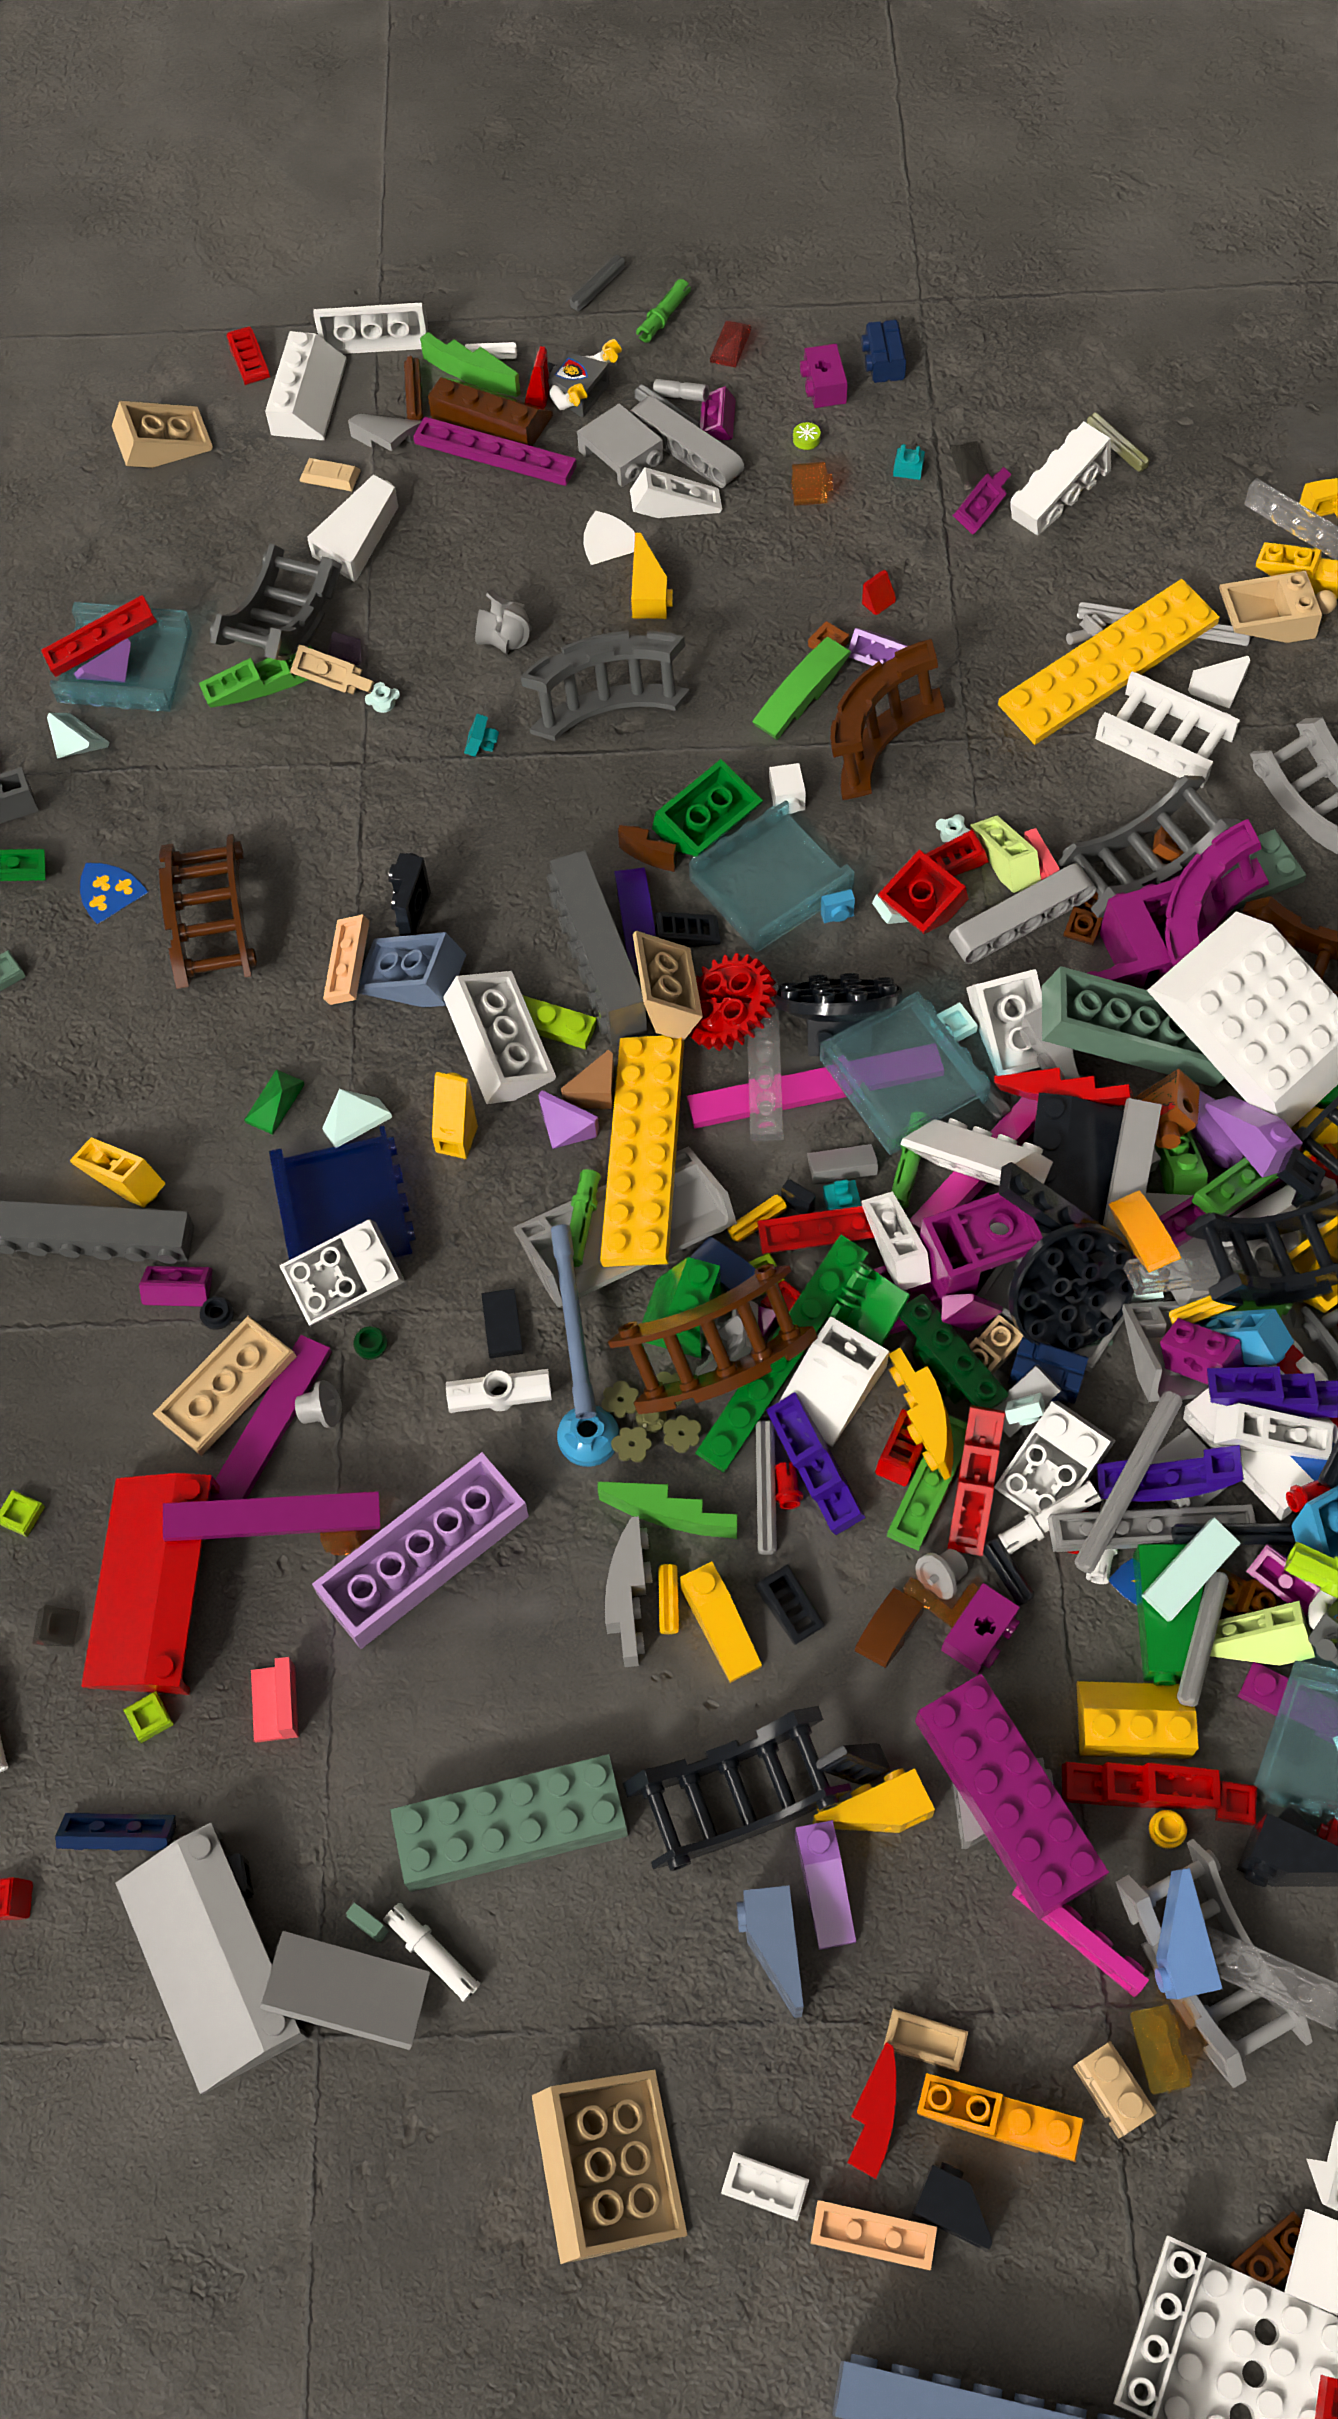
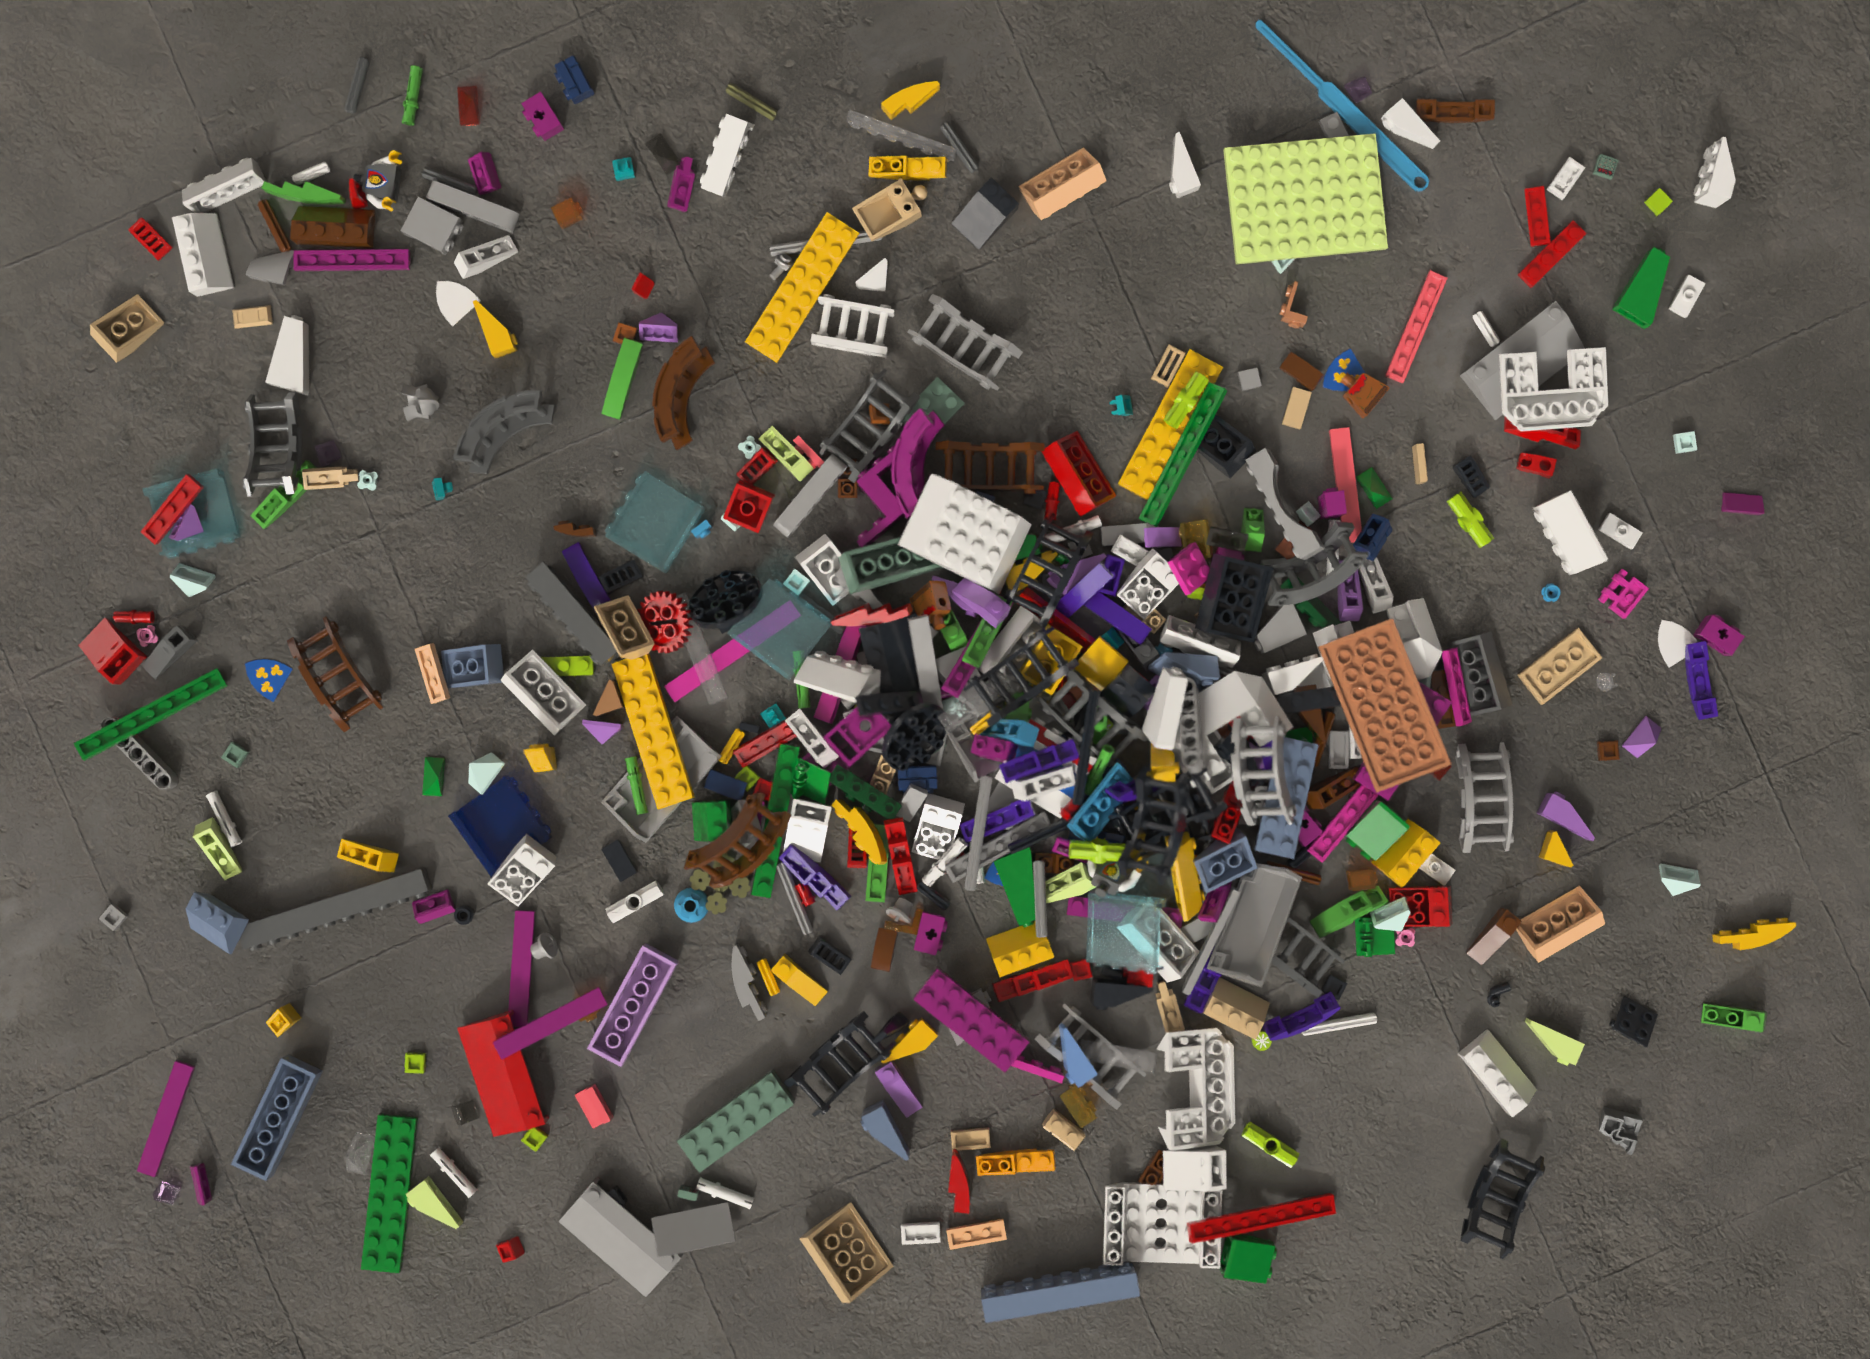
camera: 25 degrees left, 25 degrees up
dark blue plate [55,1813,176,1851] -> none
tan tile [153,1316,297,1456] -> none
dark green plate [353,1326,388,1360] -> none
black plate [388,853,431,936] -> none
sand blue piece [551,1224,596,1419] -> none
bright green slope [597,1482,737,1539] -> none
green slope [652,759,763,857] -> none
light grey piece [653,379,709,402] -> none
white brick [769,763,806,814] -> none
lime tile [793,422,821,450] -> none
light grey slope [807,1144,878,1184] -> none
black slope [912,2162,993,2252] -> none
magenta slope [941,1294,1003,1331] -> none
light aqua plate [1005,1393,1045,1425] -> none
light orange slope [1108,1190,1181,1272] -> none
light aqua tile [1141,1517,1241,1622] -> none
yellow plate [1148,1810,1187,1849] -> none
black bracket [1276,1147,1326,1208] -> none

